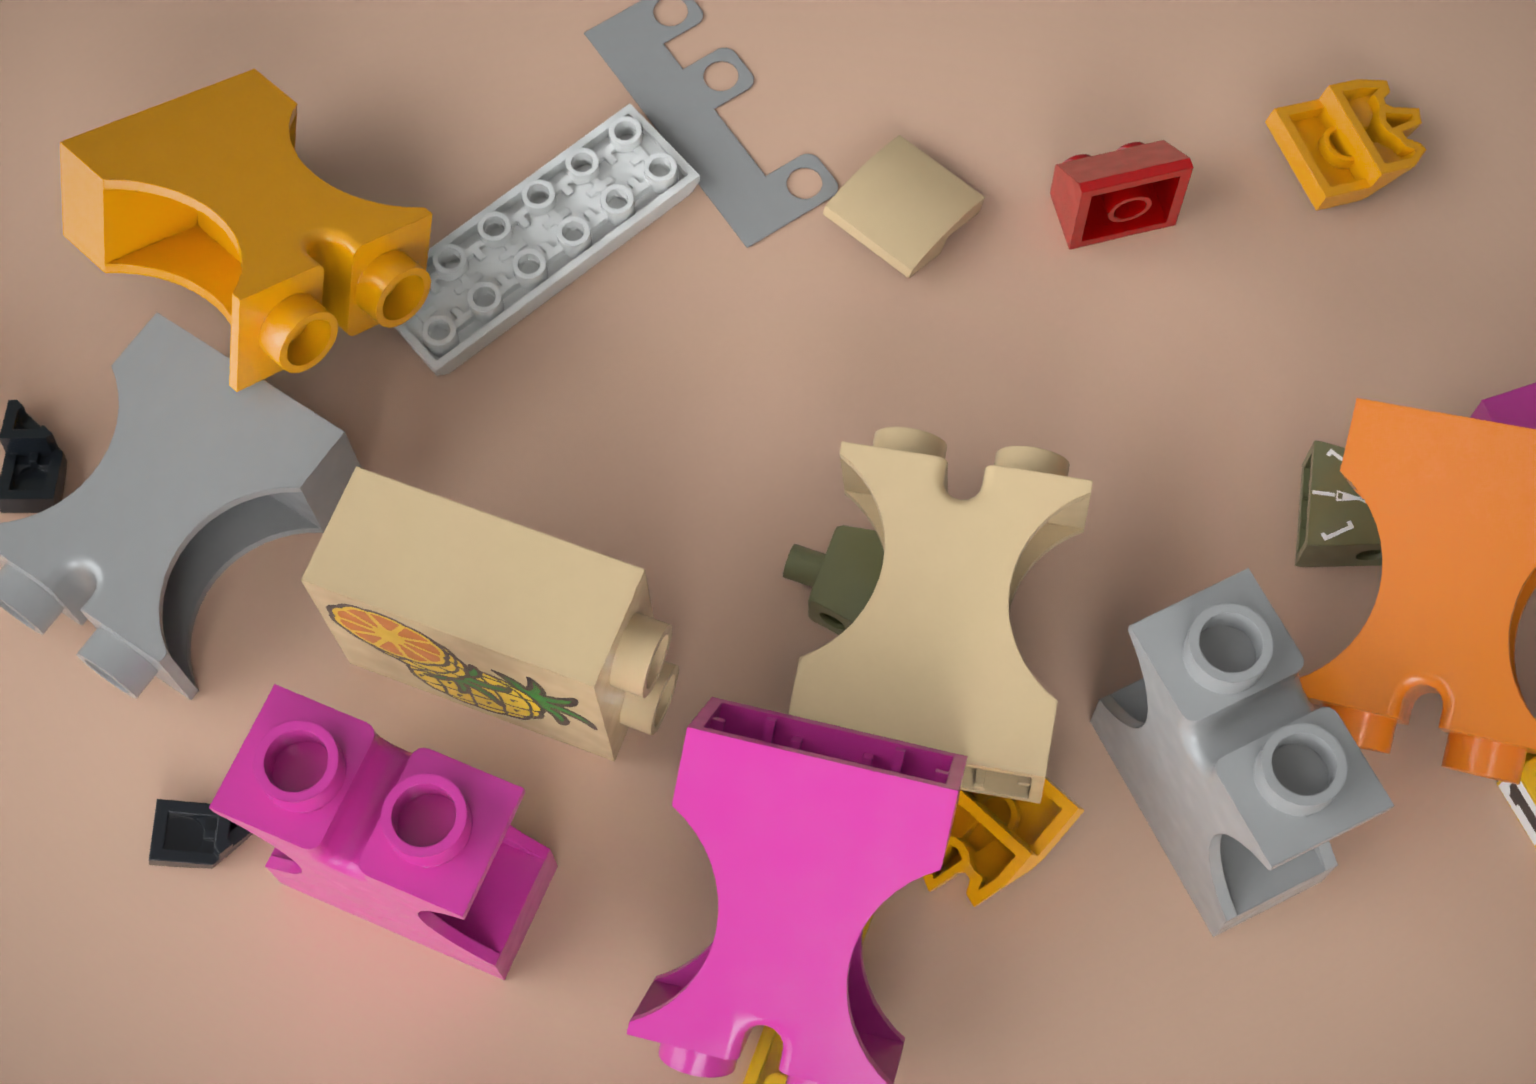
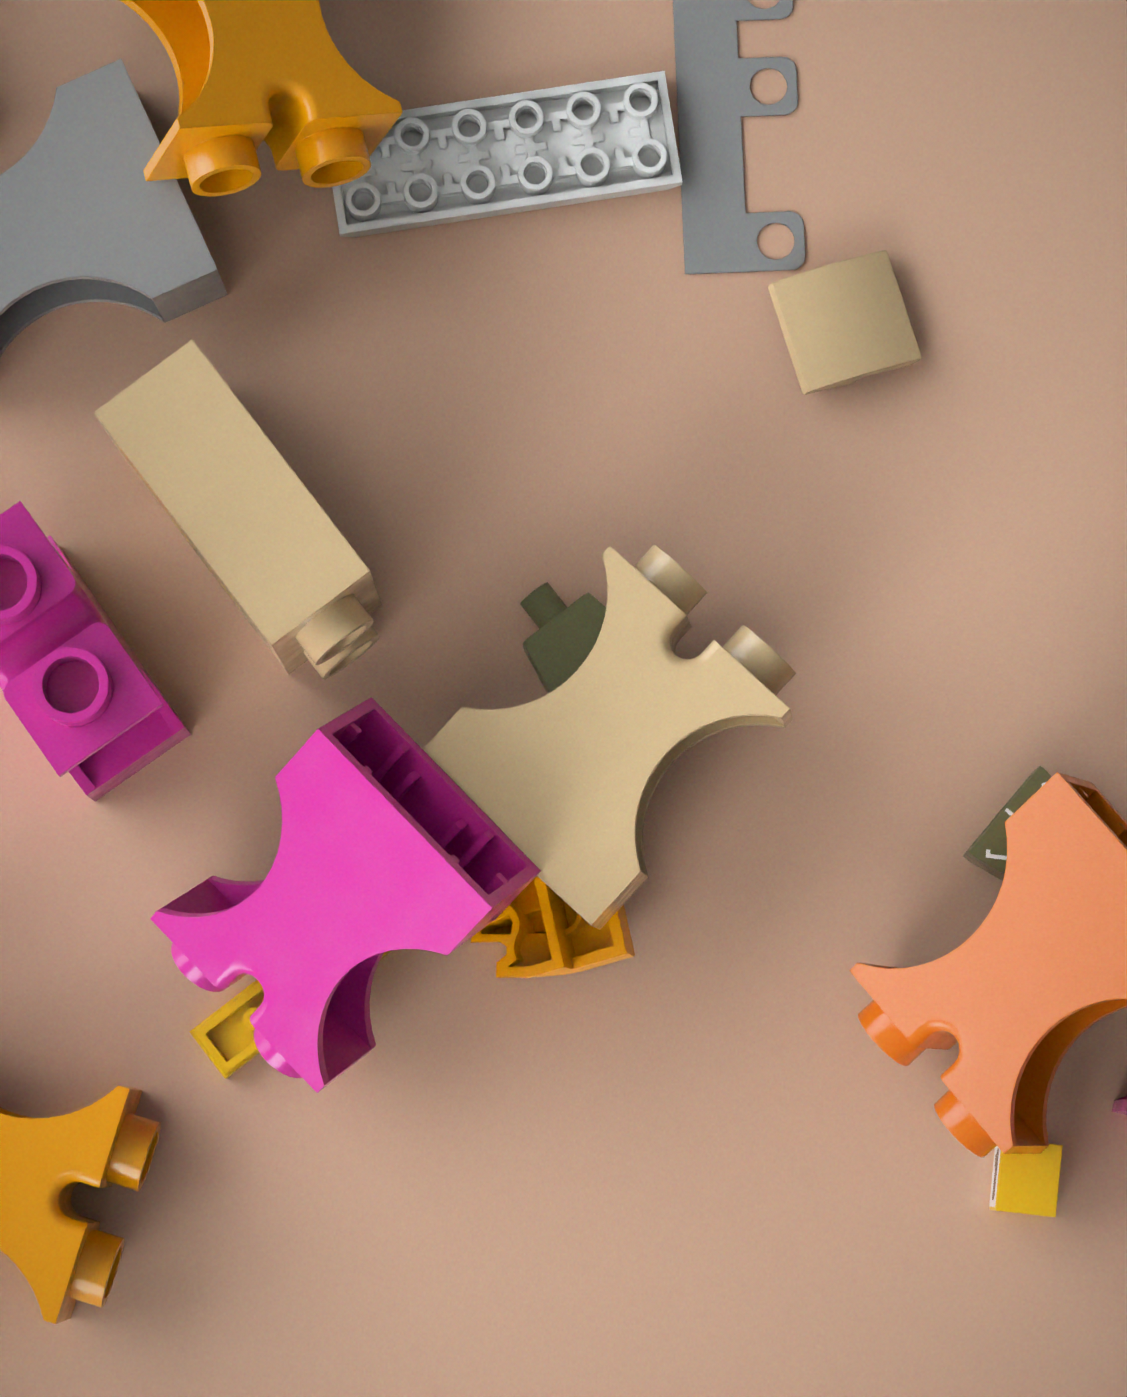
camera: 30 degrees right, 15 degrees up
red slope [1050,140,1194,250] -> none
light grey brick [1090,568,1395,937] -> none

